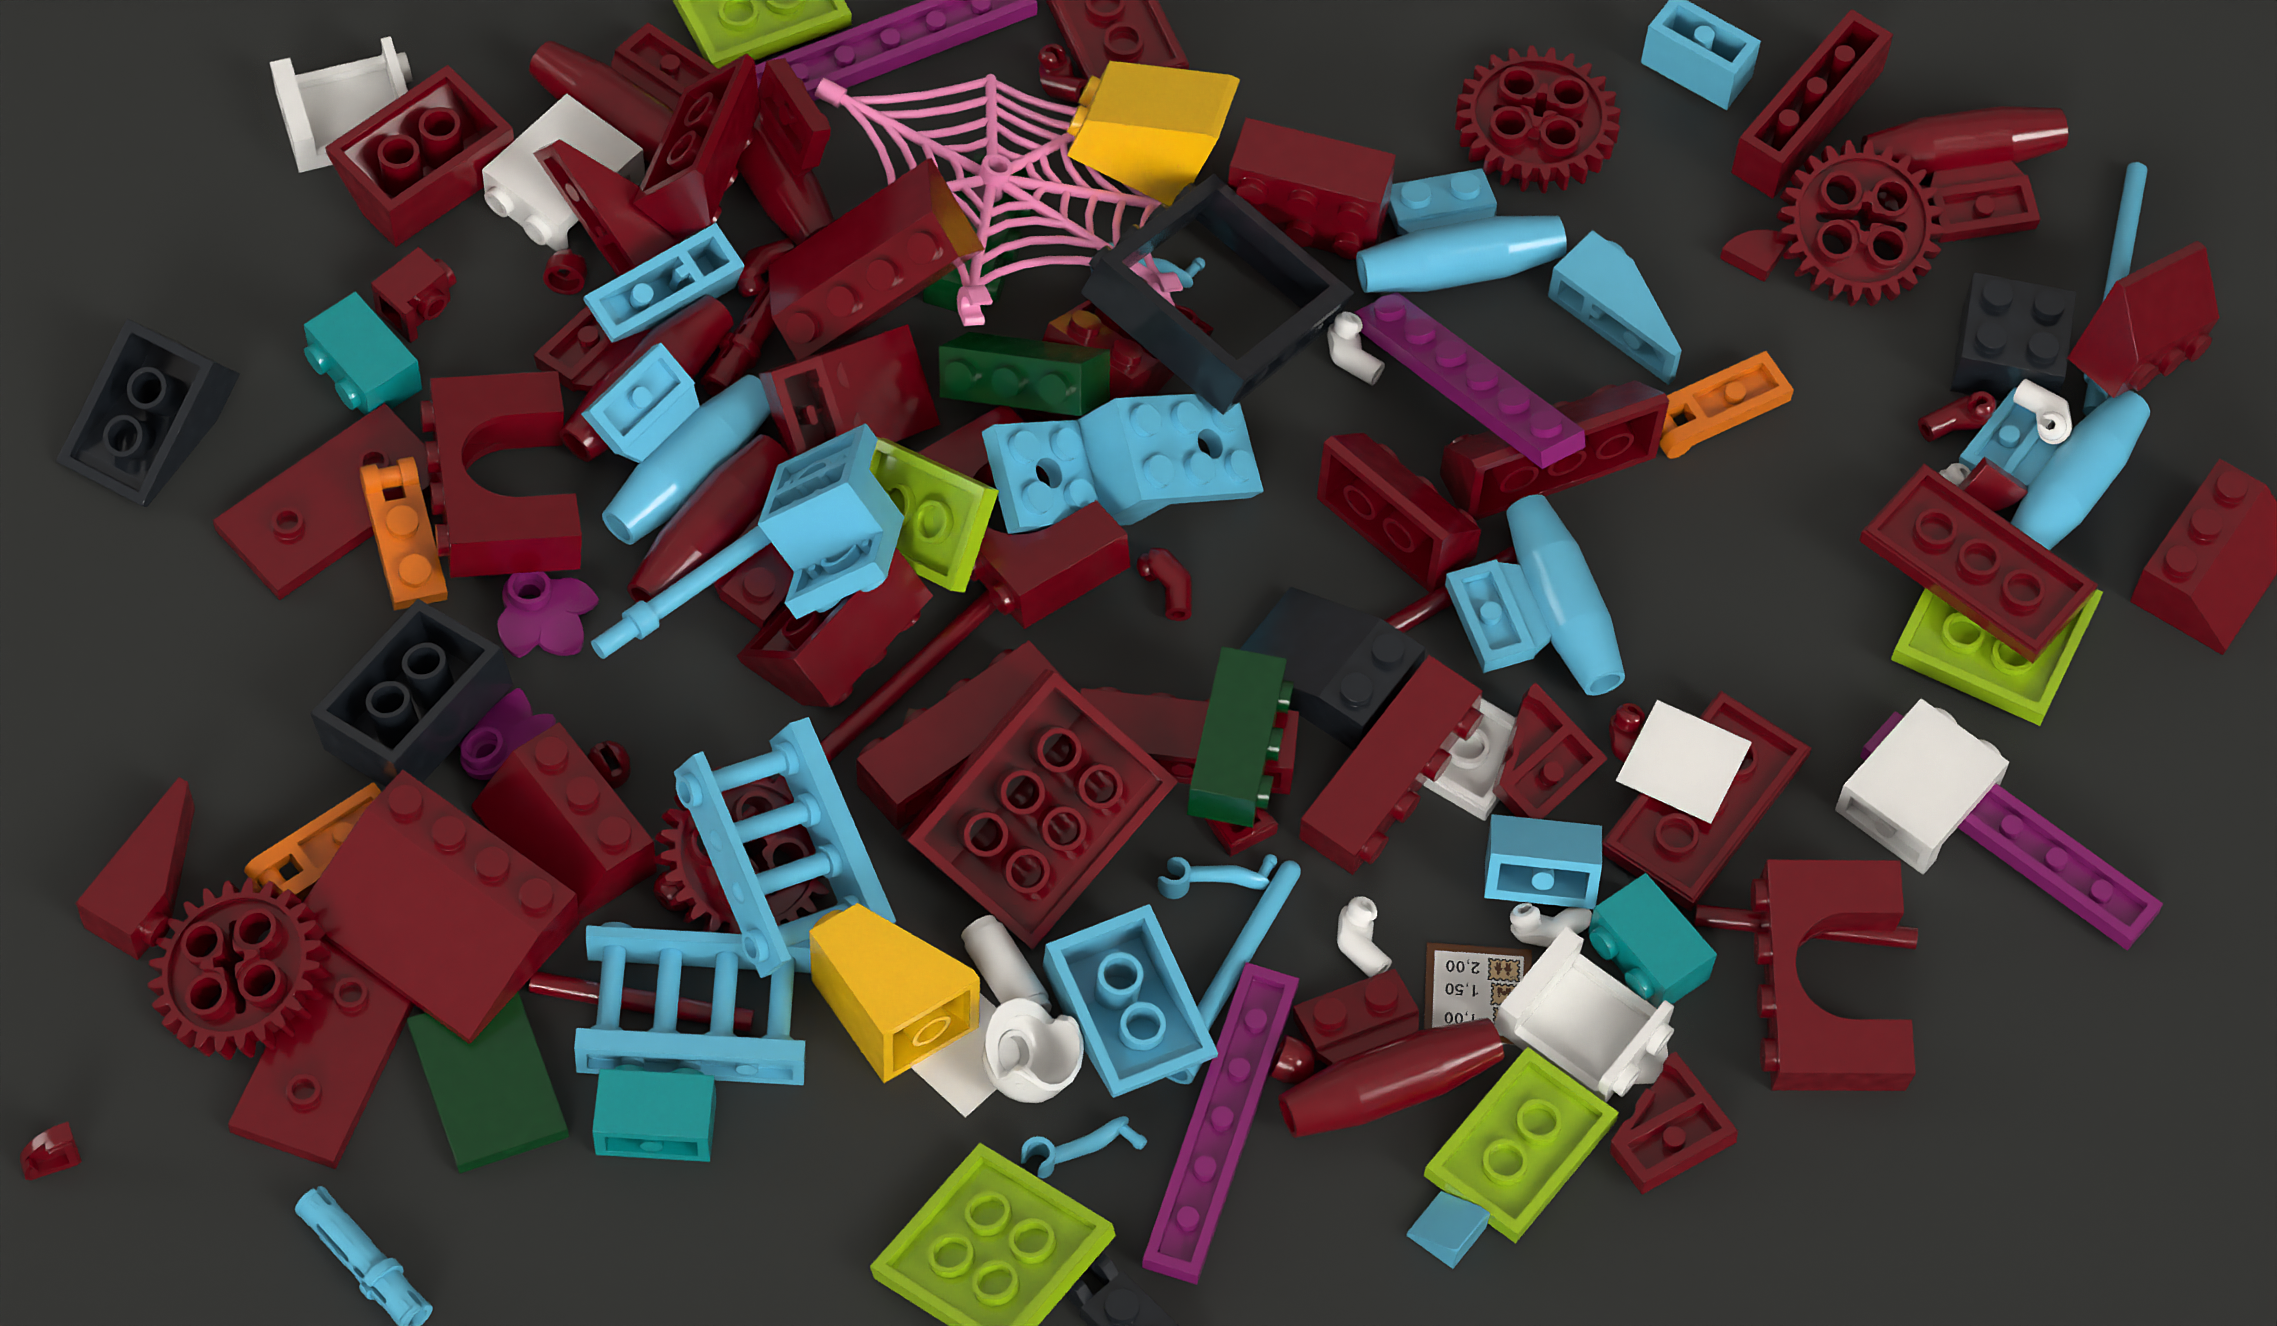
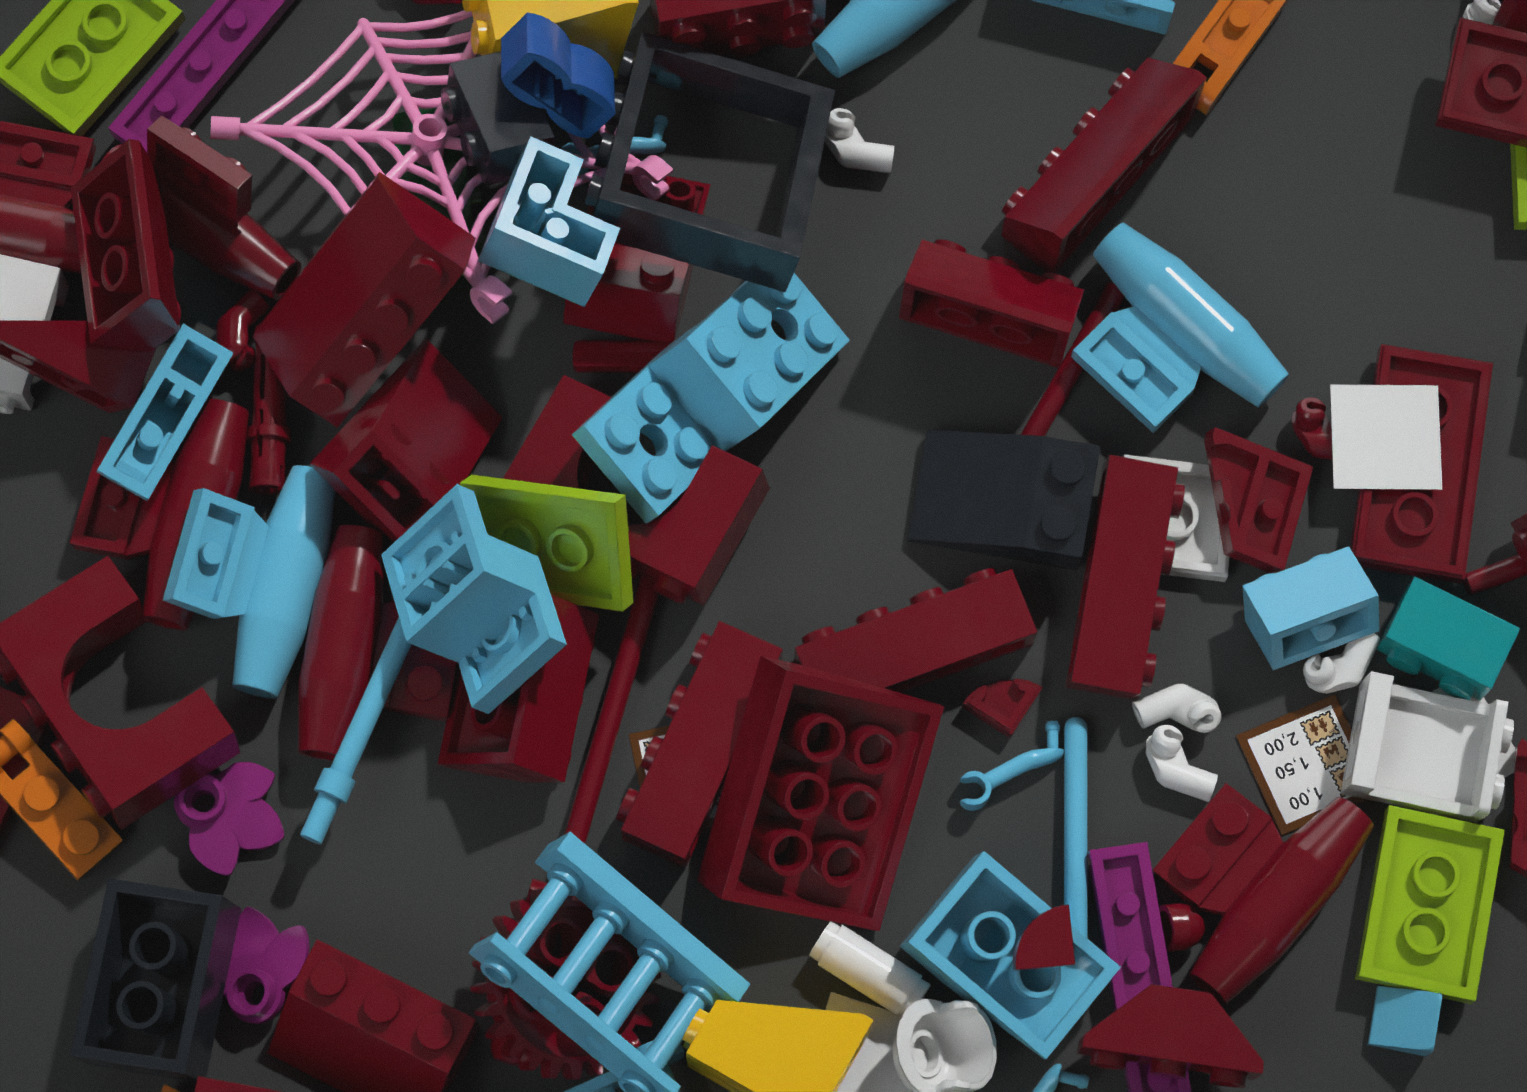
camera: 25 degrees left, 15 degrees up
dark red hinge [543,249,587,295] -> none
dark red hinge [587,740,631,789] -> none
dark green brick [939,332,1110,416] -> none
dark red arm [1136,547,1192,621] -> none
dark green brick [1187,646,1294,828] -> none
magenta plate [1354,292,1586,469] -> none
none -> black brick [441,51,555,186]
none -> medium azure brick [478,136,620,307]
none -> blue brick [501,13,615,138]
none -> dark red tile [1012,904,1075,971]
none -> dark red slope [1077,984,1264,1088]
none -> white arm [1132,684,1221,733]

